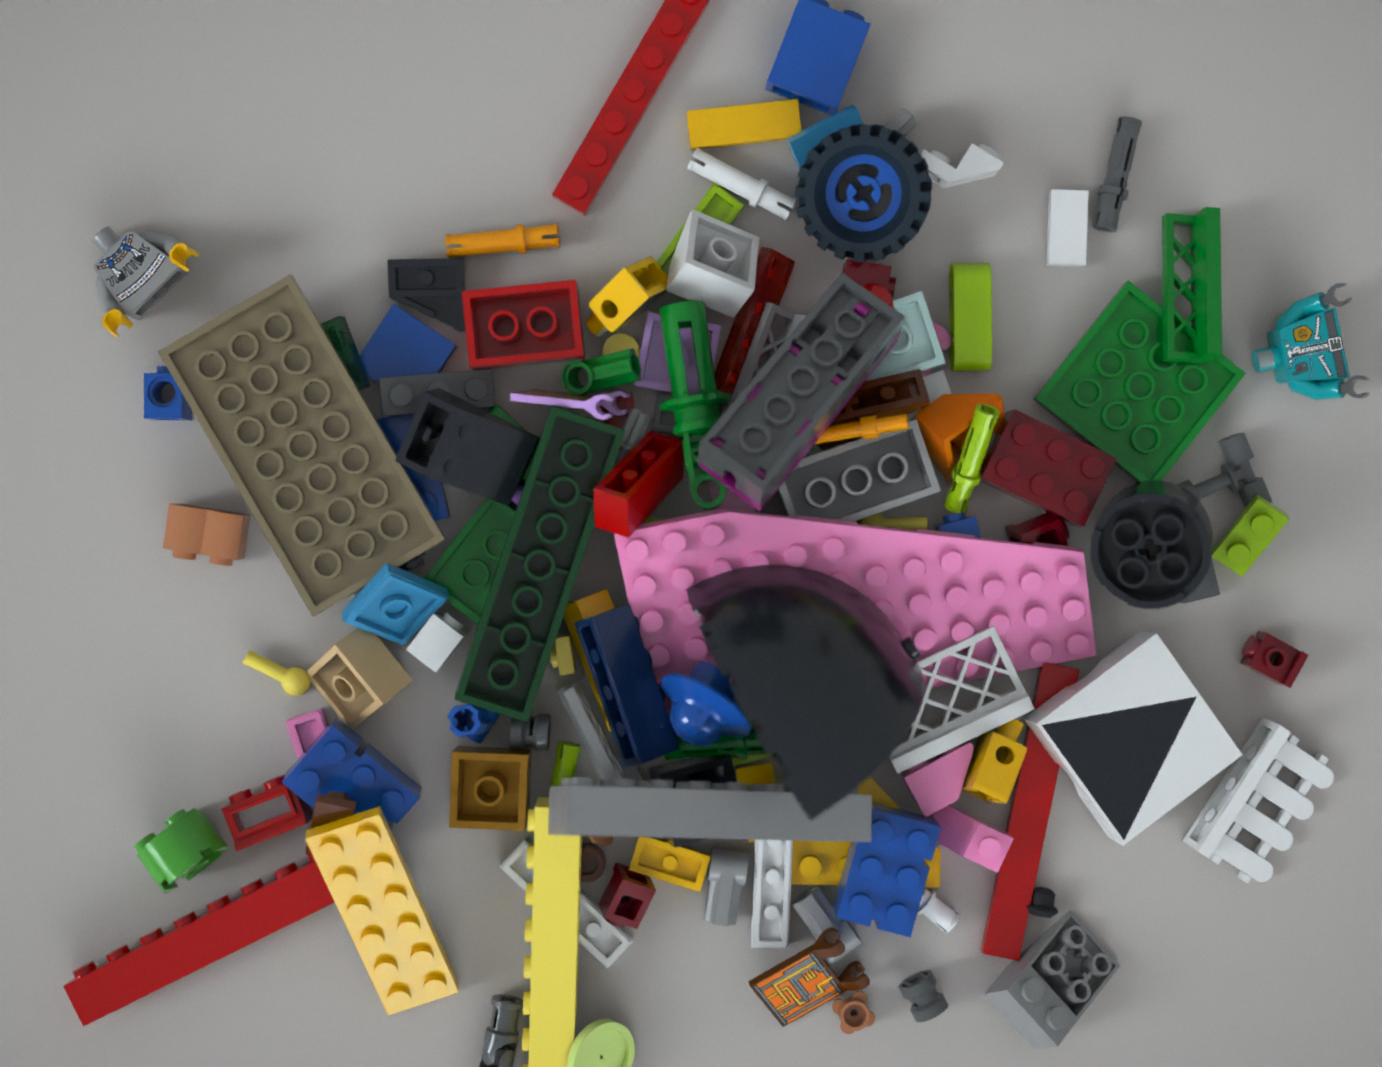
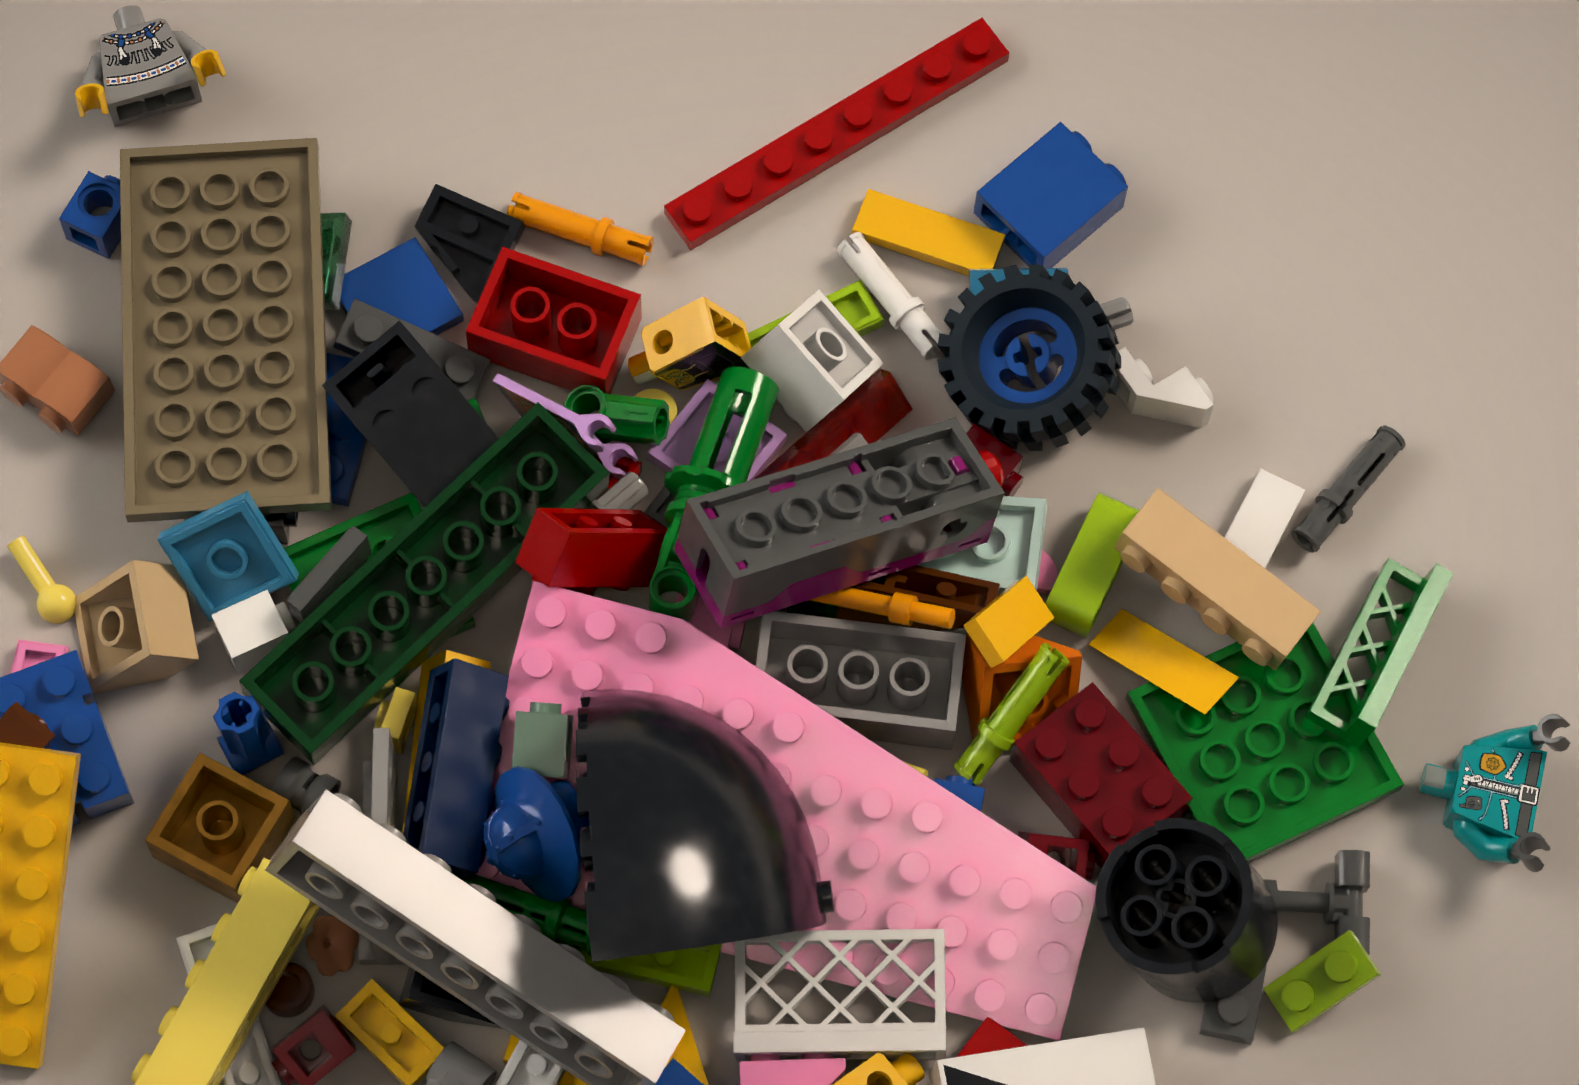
camera: 20 degrees right, 20 degrees down
none -> dark grey tile [287,526,372,624]
none -> sand green brick [511,702,574,778]
none -> yellow tile [963,576,1054,668]
none -> yellow sticker [1088,609,1239,714]
none -> tan brick [1114,488,1321,671]

